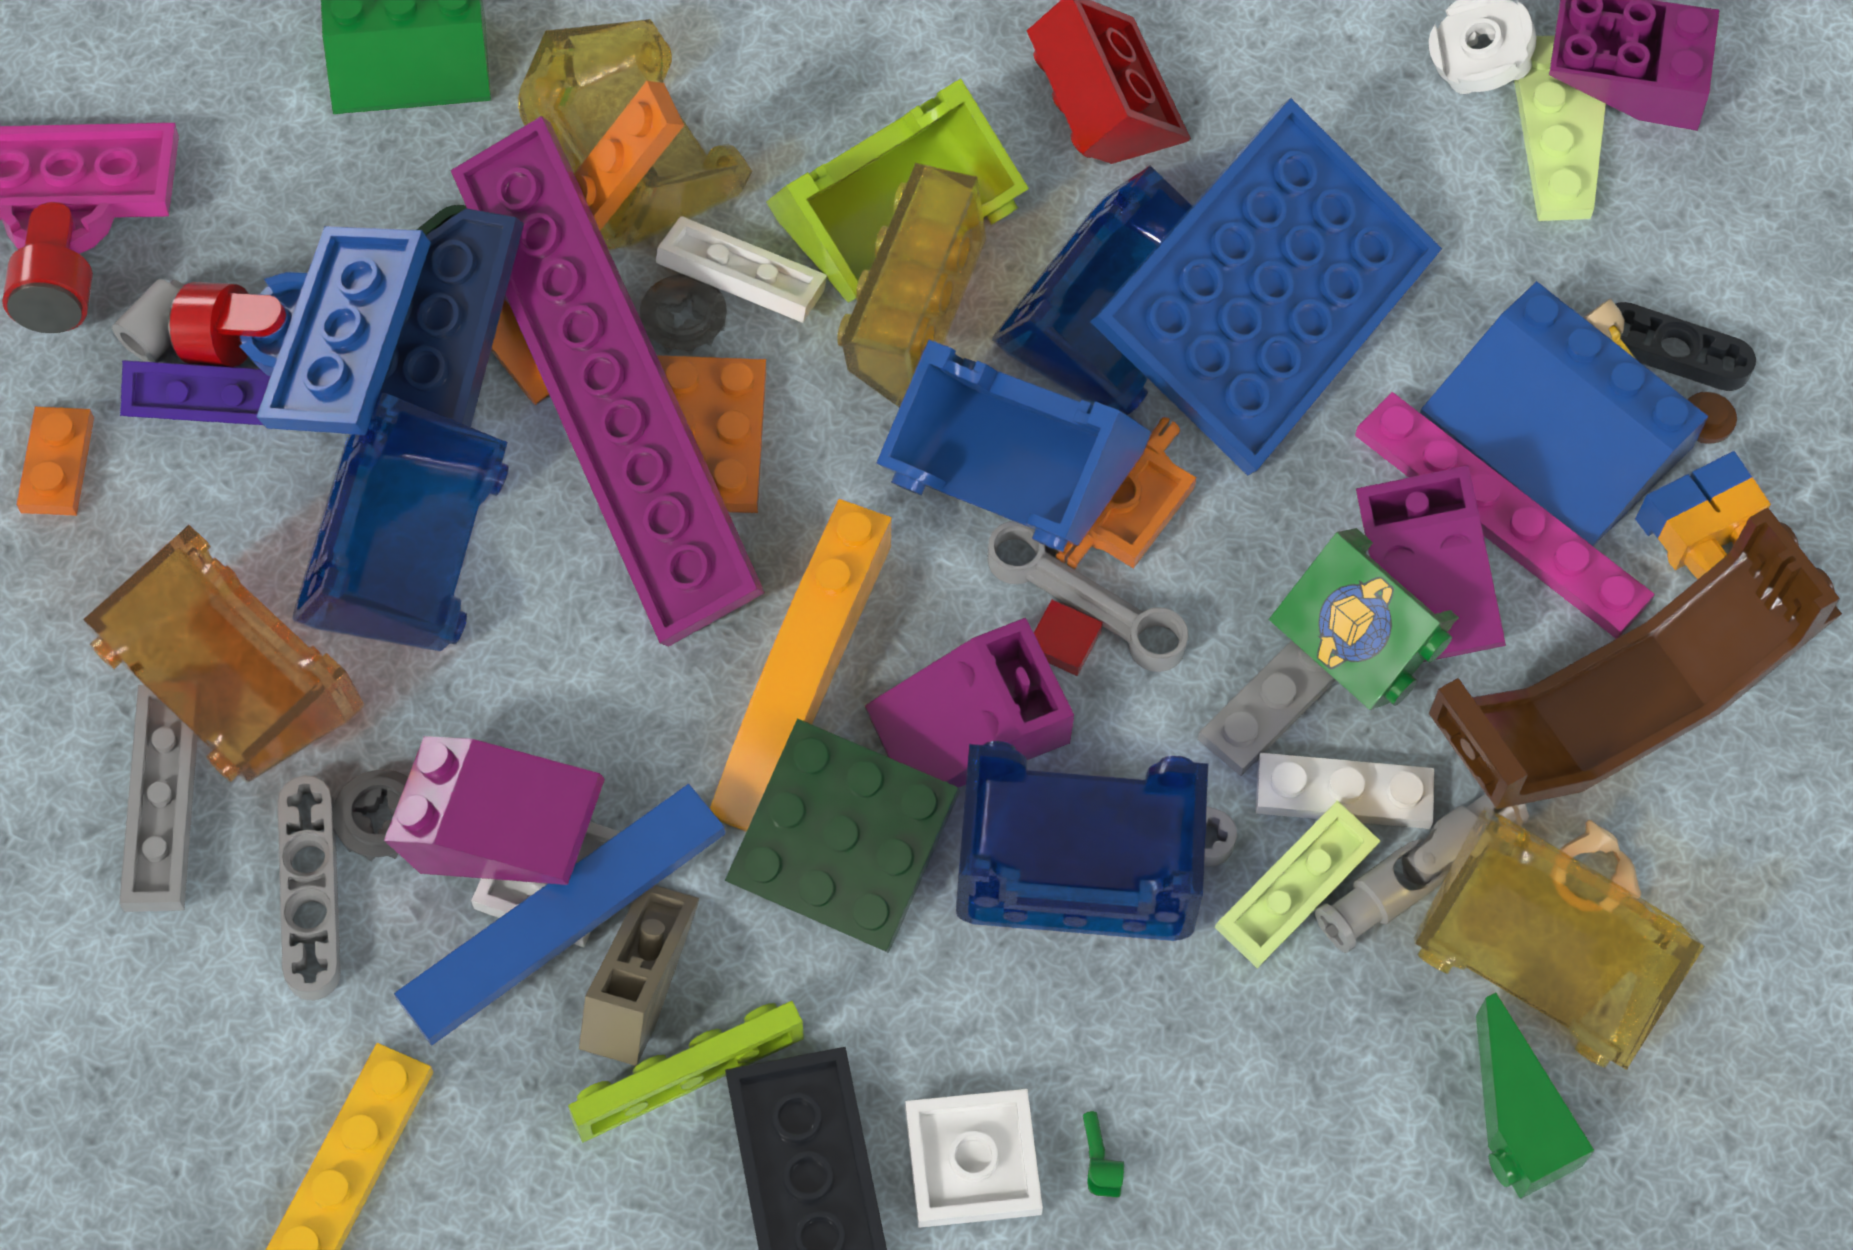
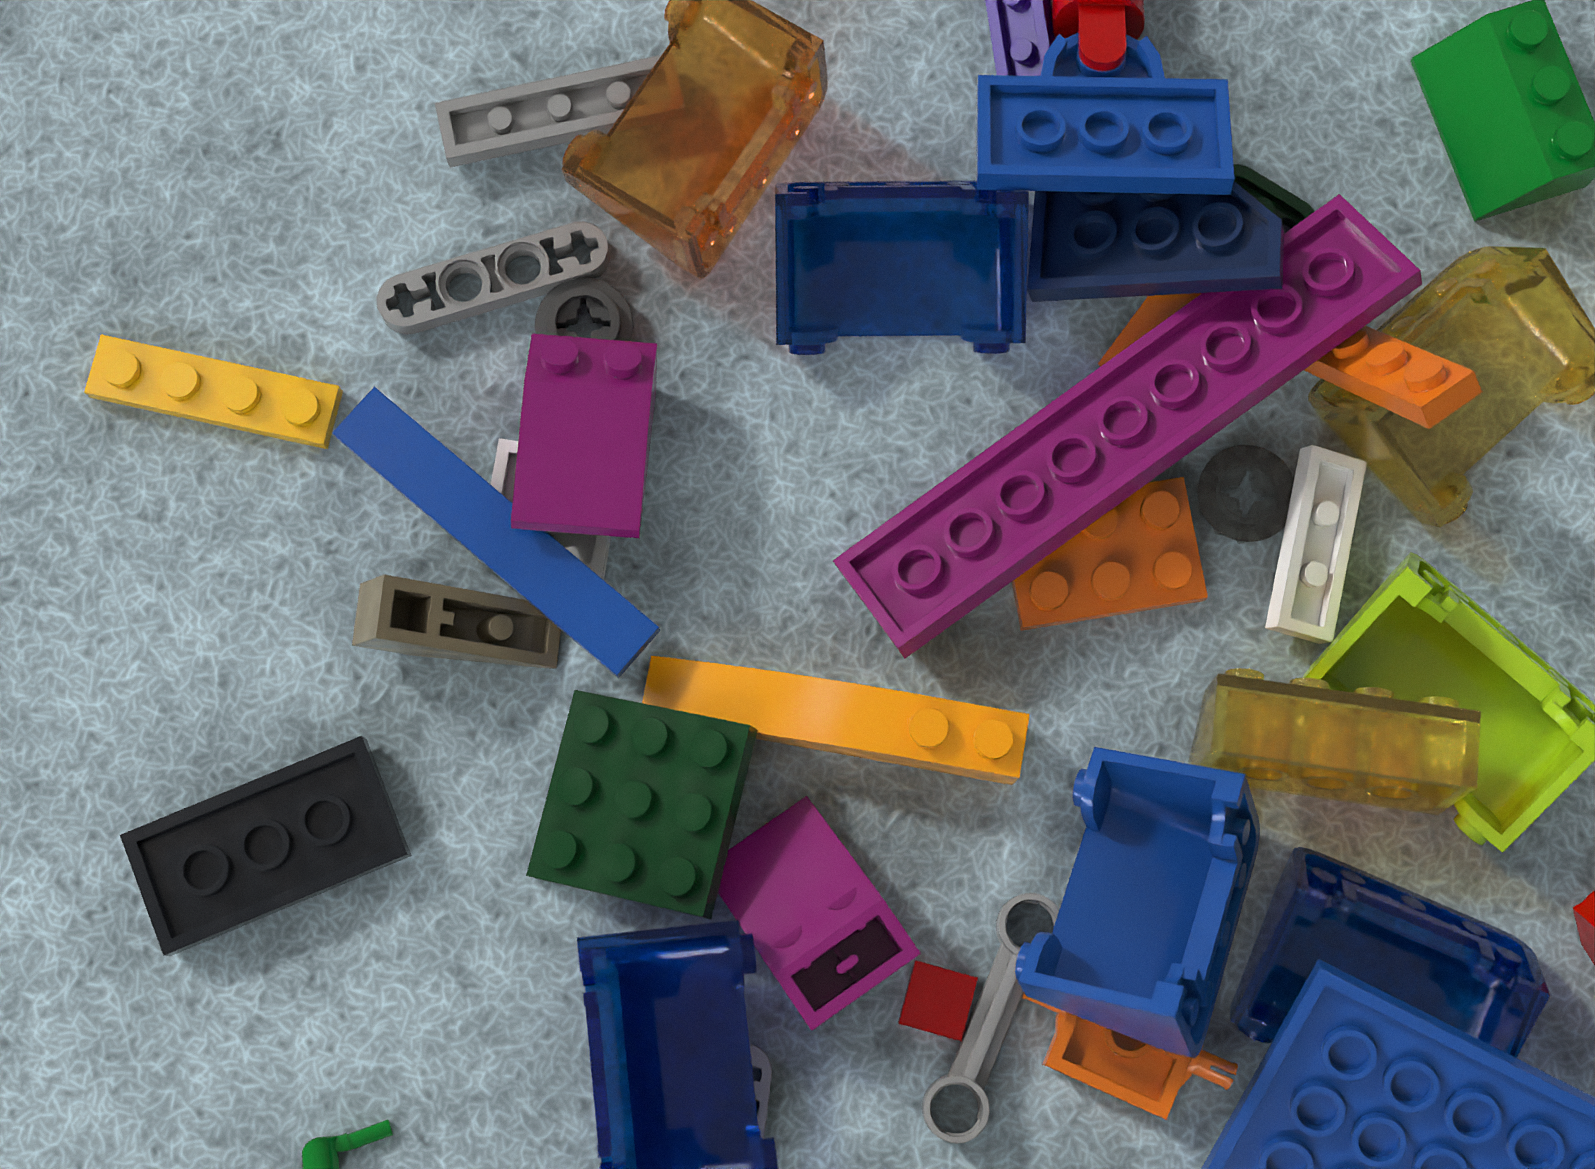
camera: 80 degrees right, 15 degrees up
lime plate [568,1001,804,1143] -> none
white plate [905,1089,1043,1228] -> none

